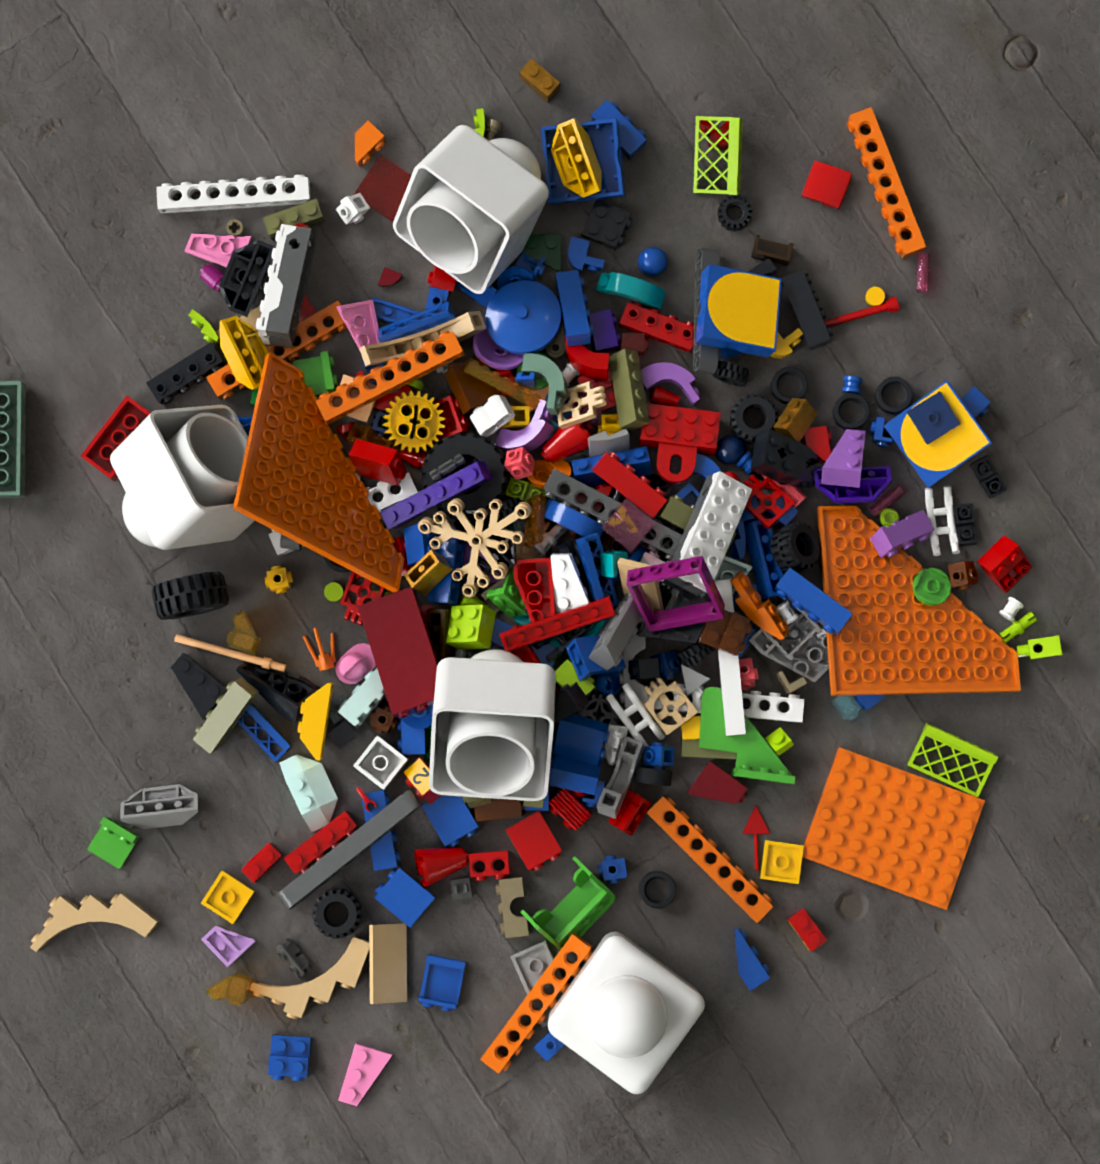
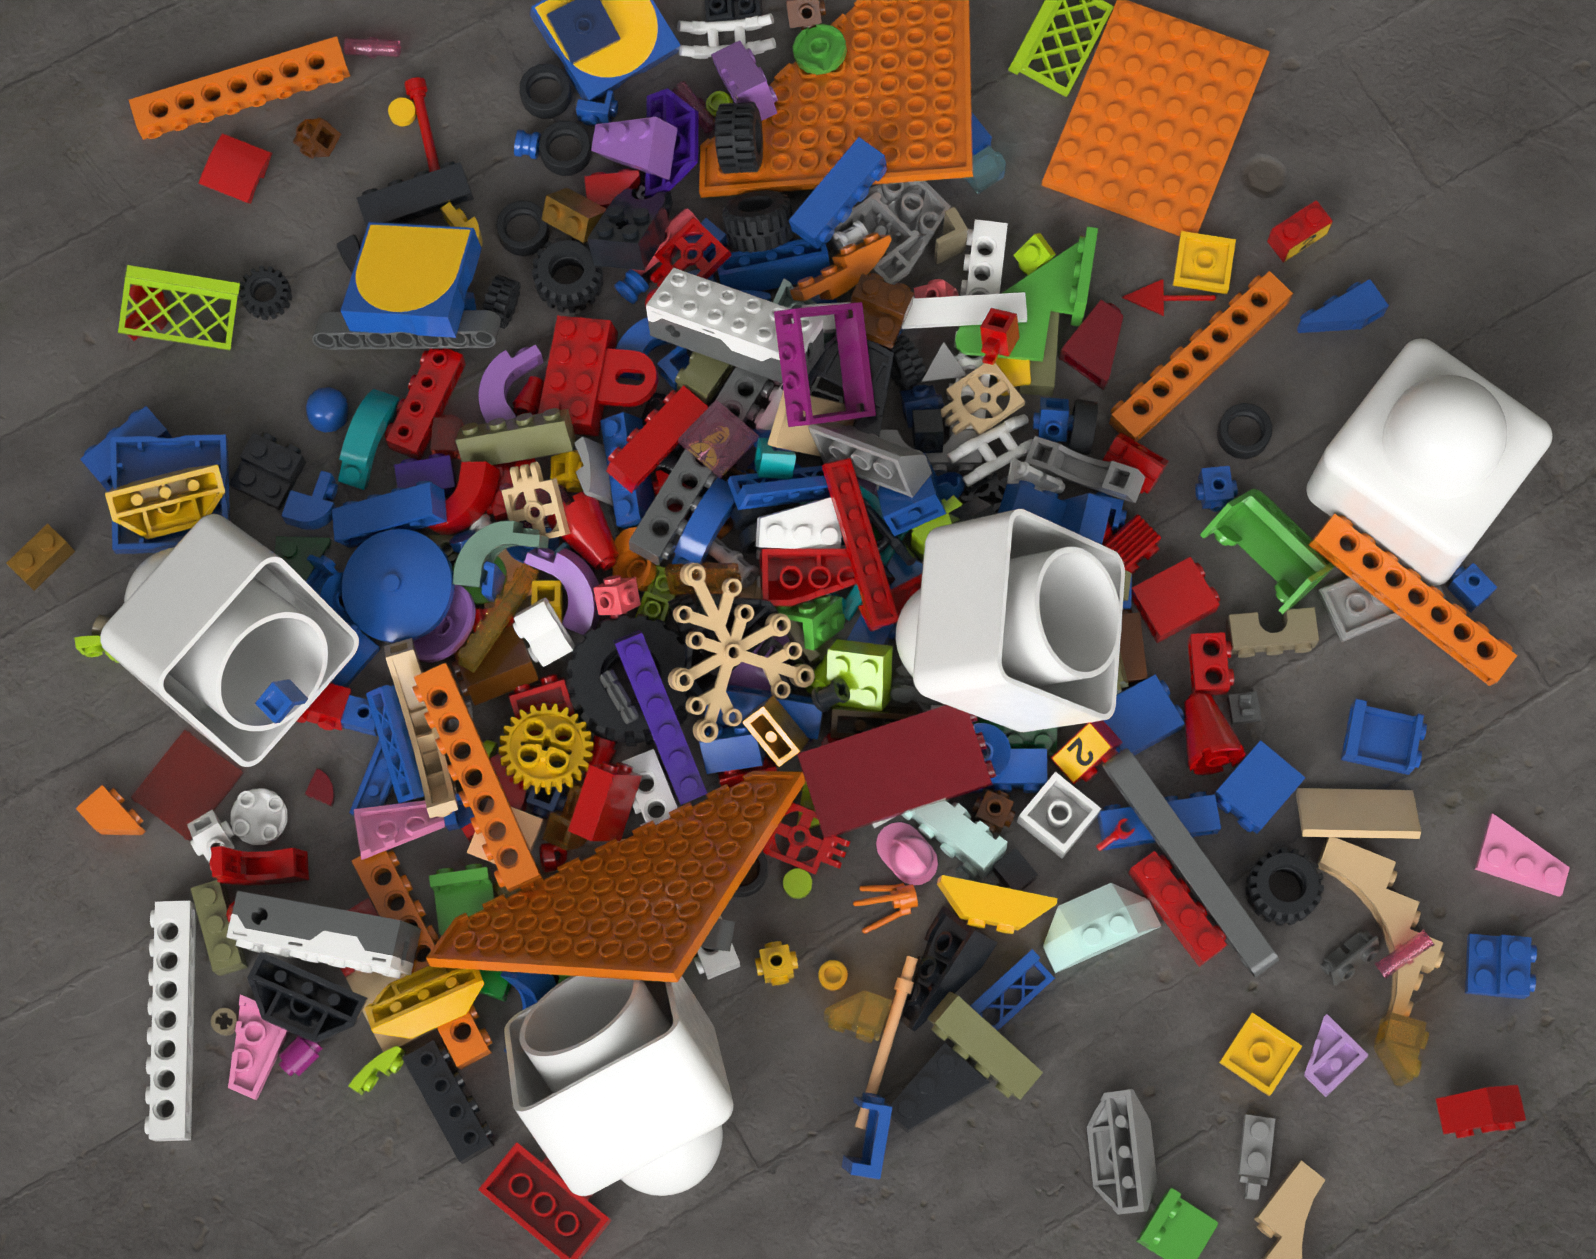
camera: 90 degrees left, 10 degrees down
black tyre [151,571,229,620] -> none
red brick [241,842,283,882] -> none
dark blue hair [715,436,746,465] -> none
dark brown panel [751,235,794,266] -> none
none -> red arch [210,846,309,885]
none -> white dish [231,788,287,845]
none -> blue panel [255,679,308,724]
none -> reddish brown brick [293,117,341,159]
none -> blue tile [449,530,476,553]
none -> black tyre [715,102,763,174]
none -> black bush [811,678,850,712]
none -> yellow tile [818,960,848,991]
none -> blue panel [842,1092,892,1179]
none -> red brick [980,308,1020,365]
none -> light grey hinge [1238,1114,1275,1201]
none -> clear pink pin [1375,929,1435,979]
none -> red brick [1436,1085,1526,1139]

